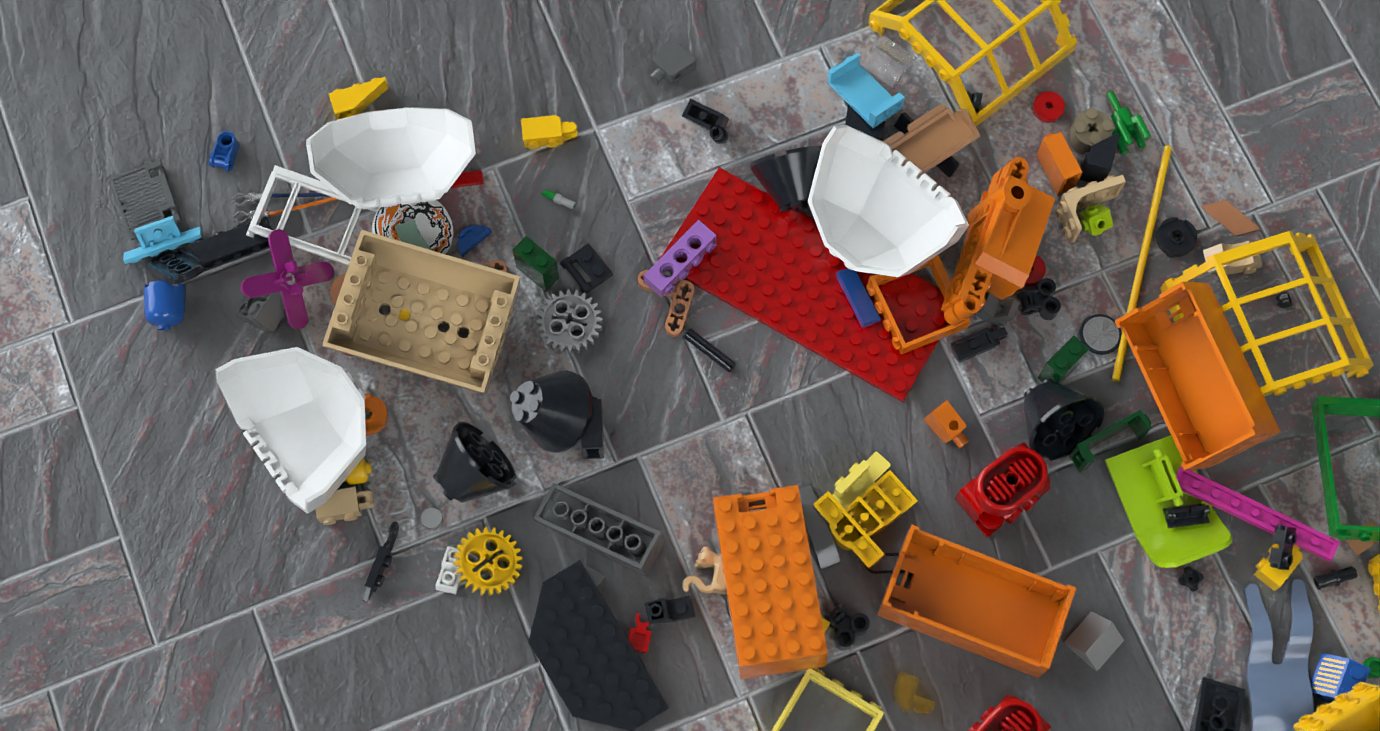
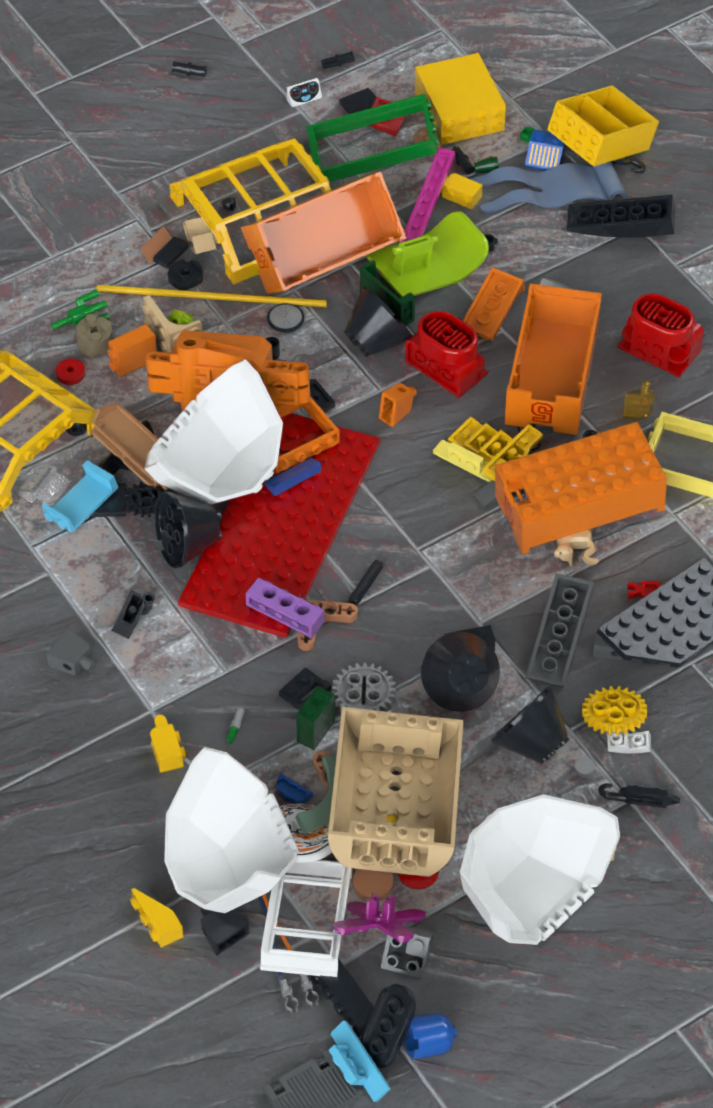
camera: 100 degrees left, 20 degrees down
blue piece [209,131,240,172] -> none
black slope [645,595,695,624] -> none
dark green brick [1038,335,1089,384] -> none
black slope [1079,134,1120,183] -> none
black hinge [1163,503,1210,528] -> none
black hinge [1268,525,1297,570] -> none
none -> black tile [153,237,188,269]
none -> orange plate [463,267,525,342]
none -> dark green cone [474,156,499,173]

